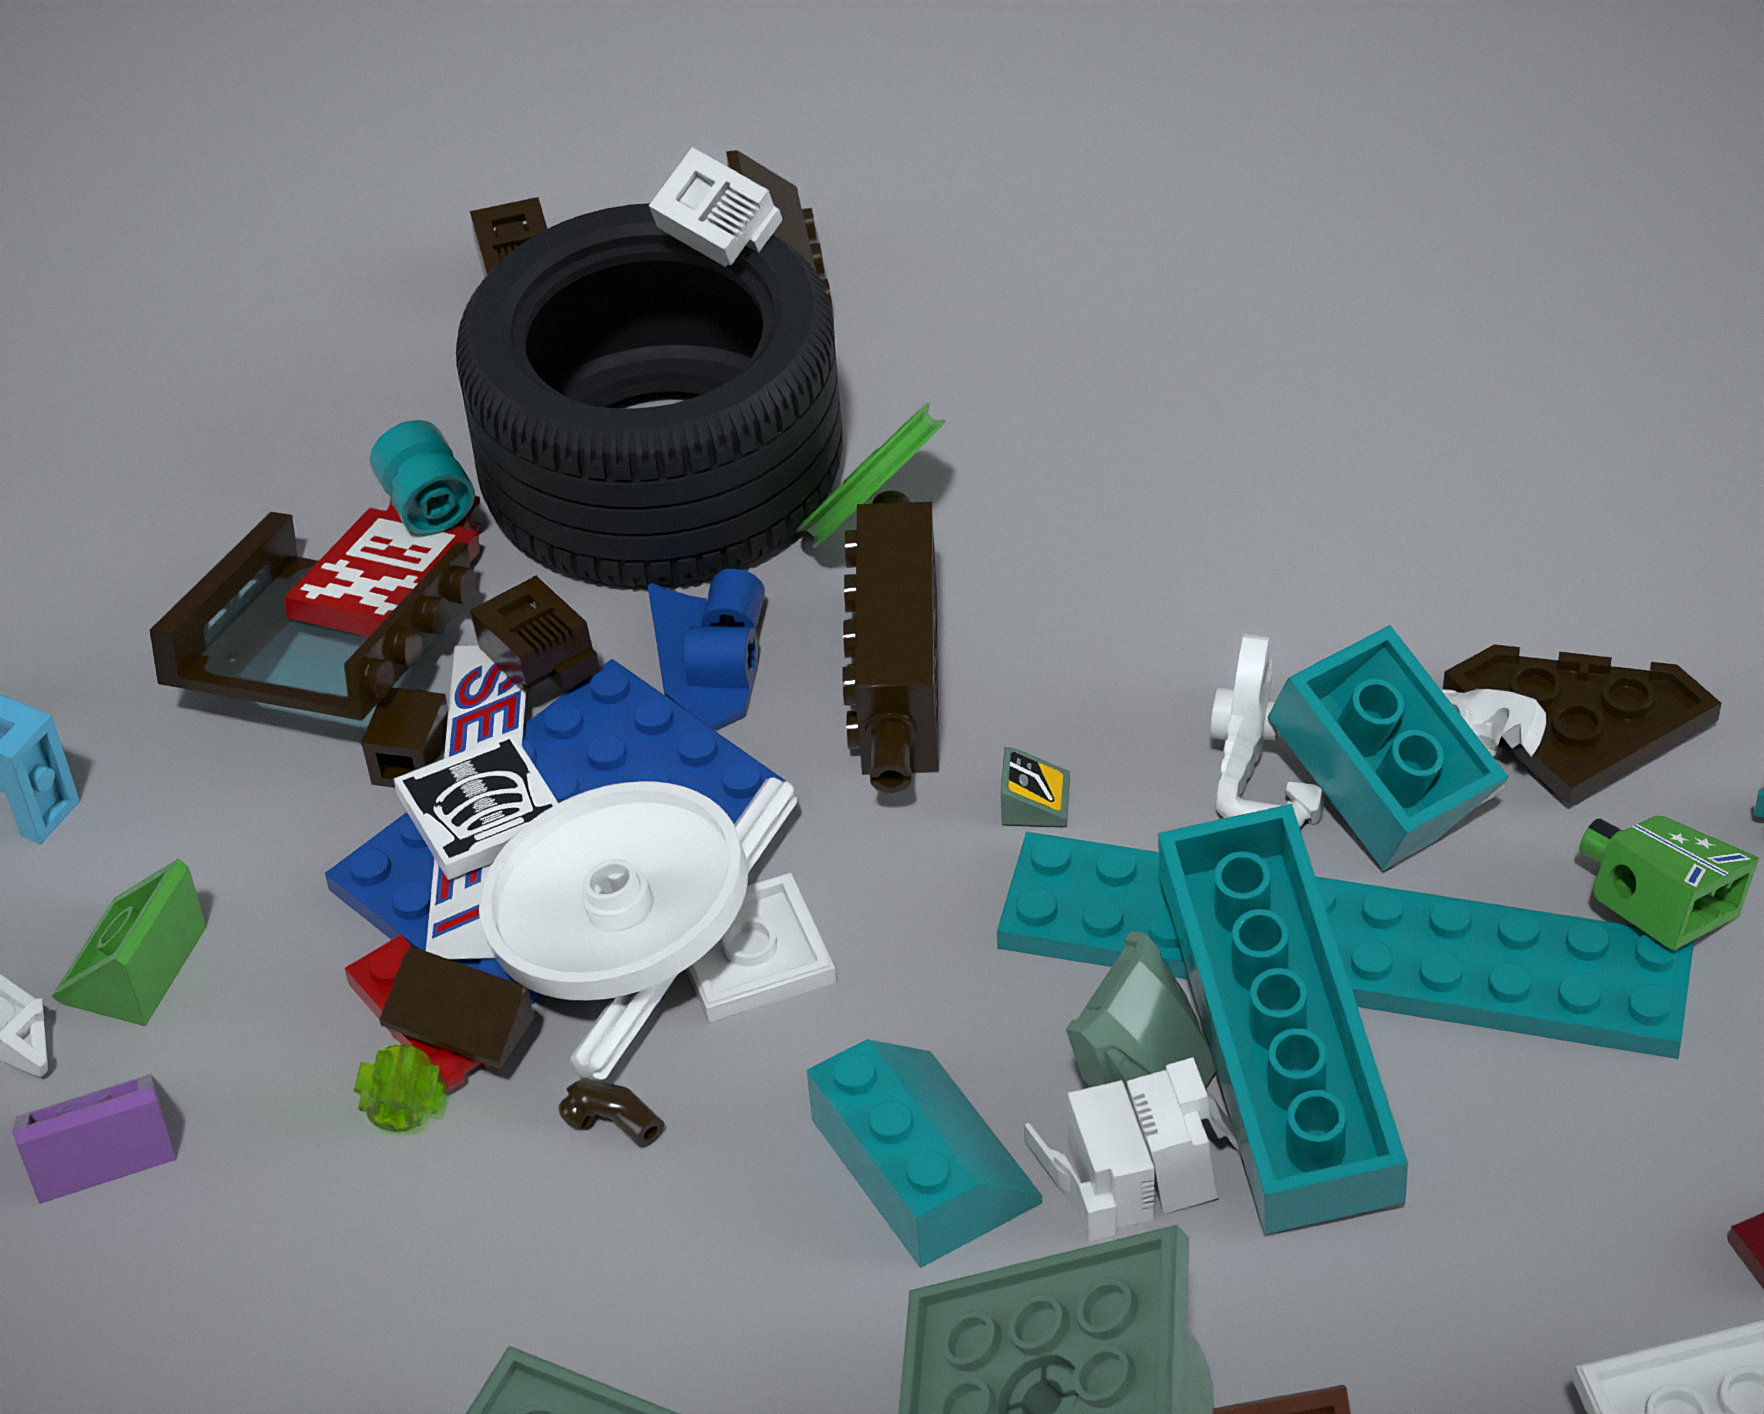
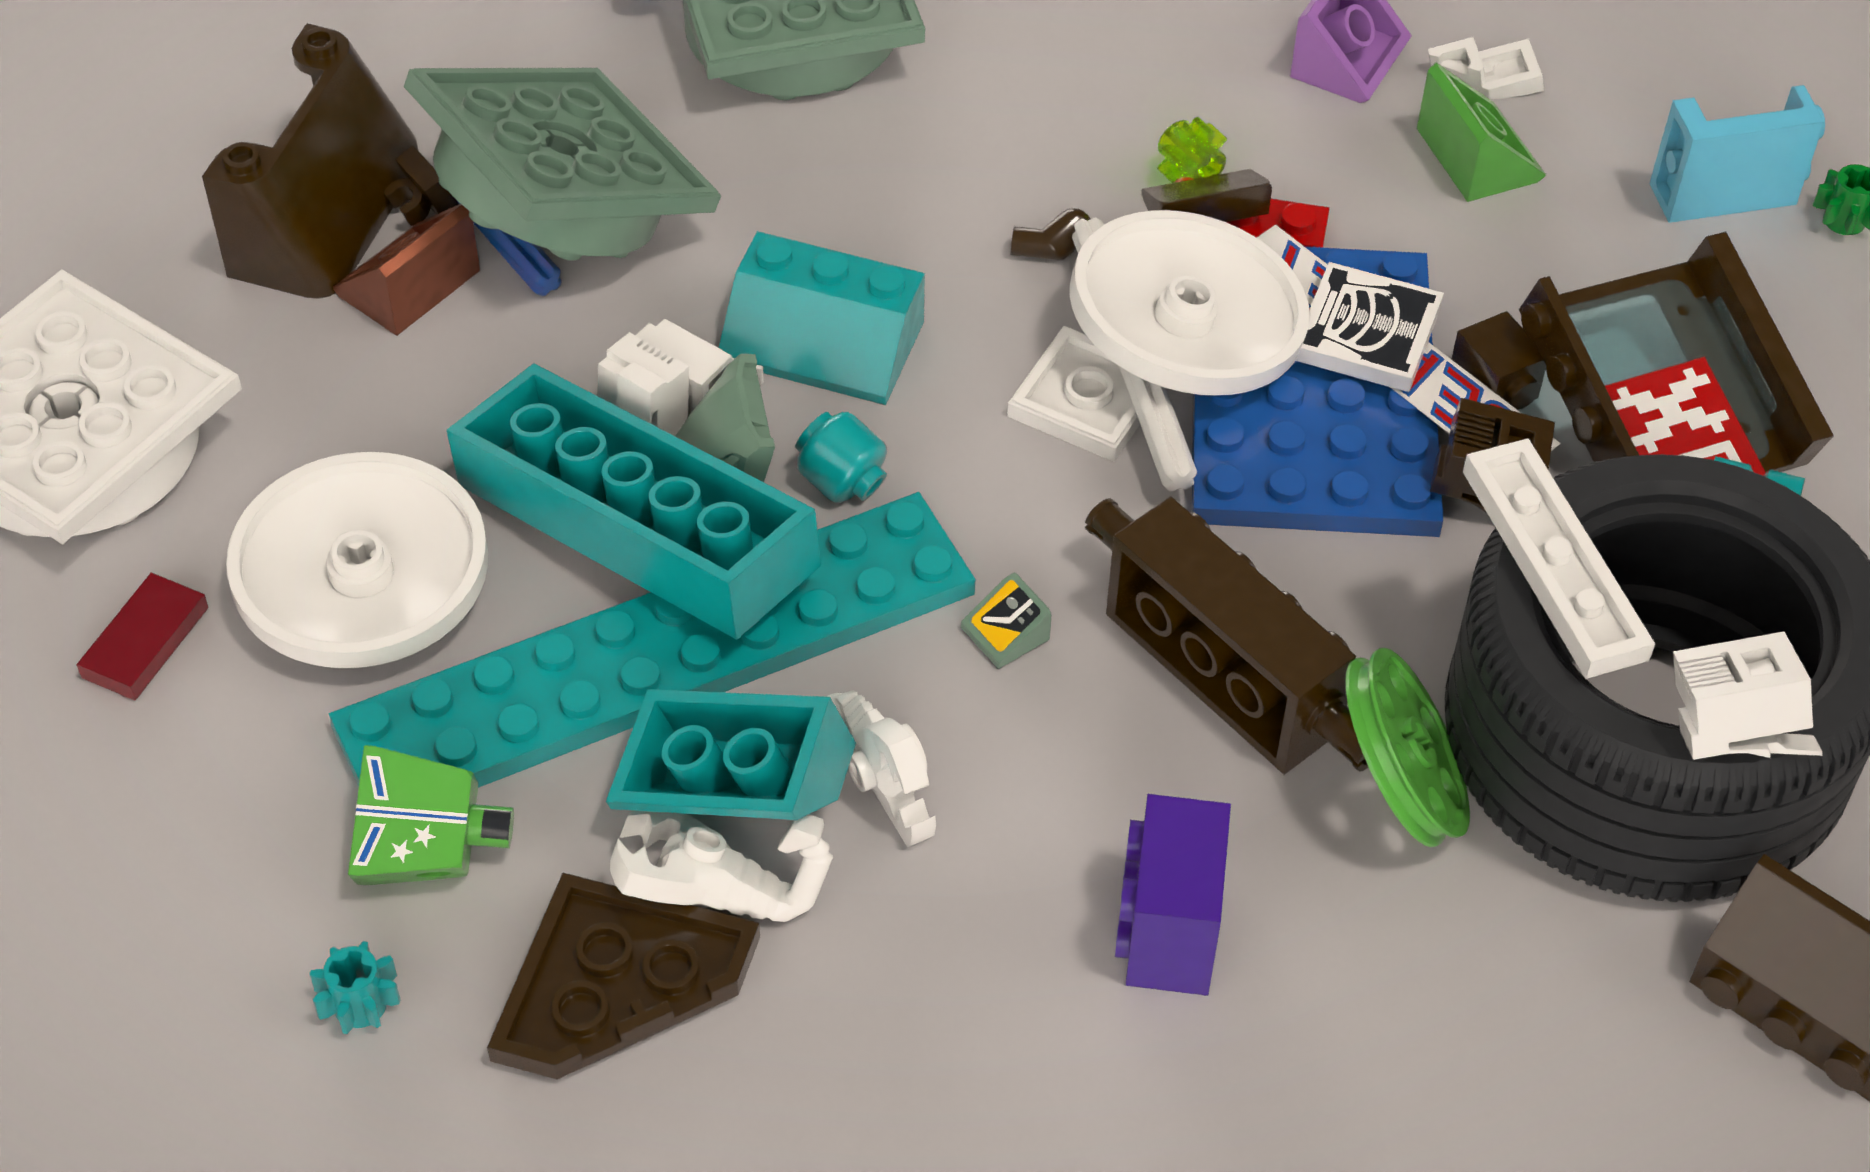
camera: 135 degrees right, 5 degrees up
blue panel [647,569,765,731] -> none
none -> white dish [226,452,488,668]
none -> teal head [795,412,887,503]
none -> dark purple brick [1115,794,1231,996]
none -> white plate [1463,438,1655,679]

